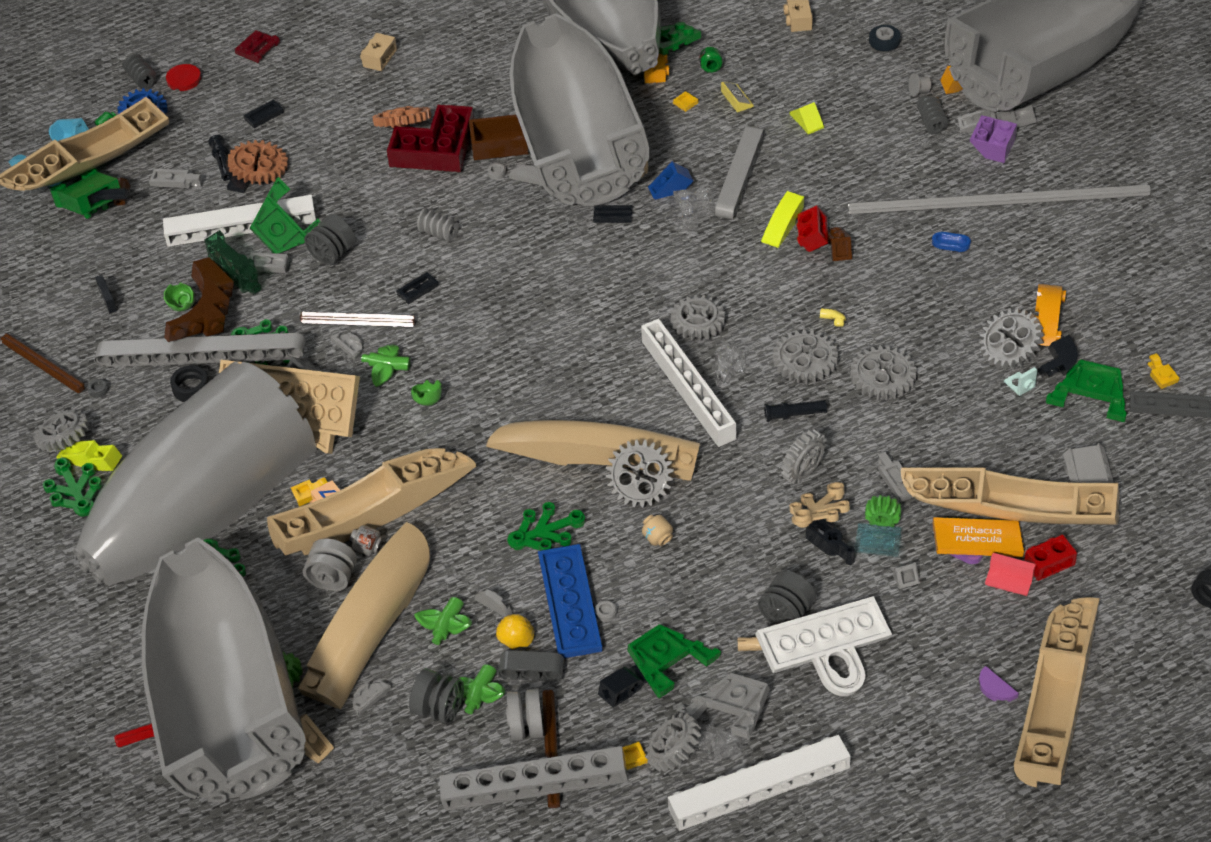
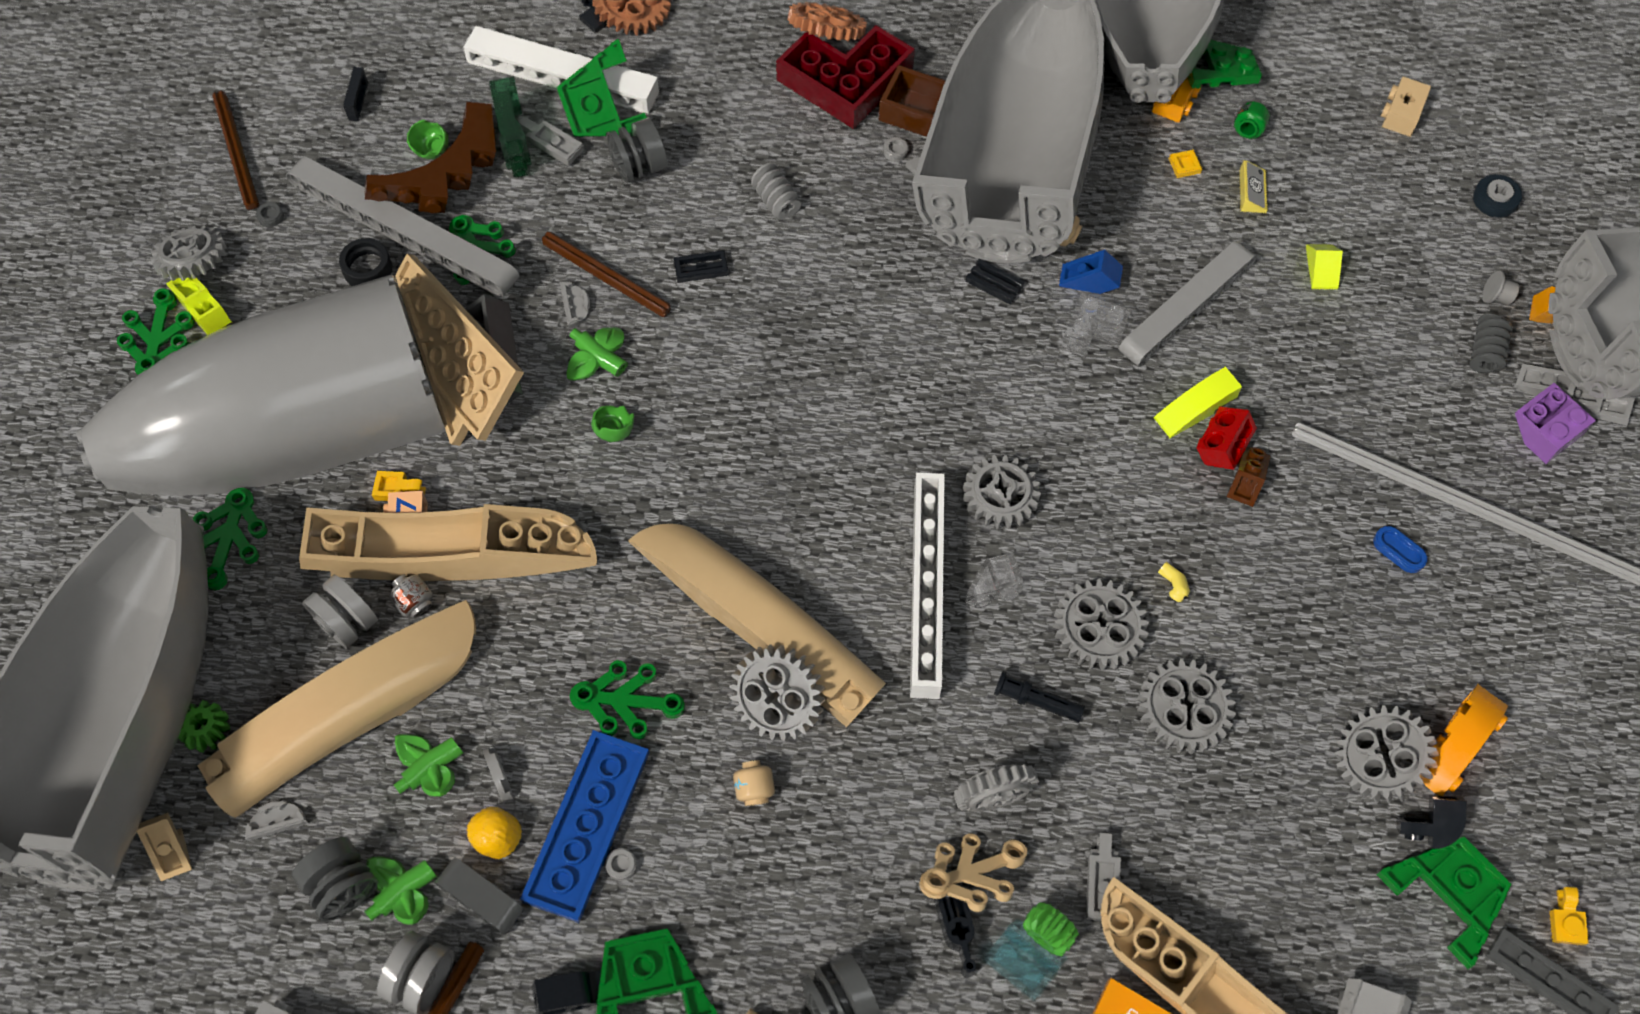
camera: 25 degrees right, 15 degrees up
light aqua bracket [1004,367,1037,396] -> none

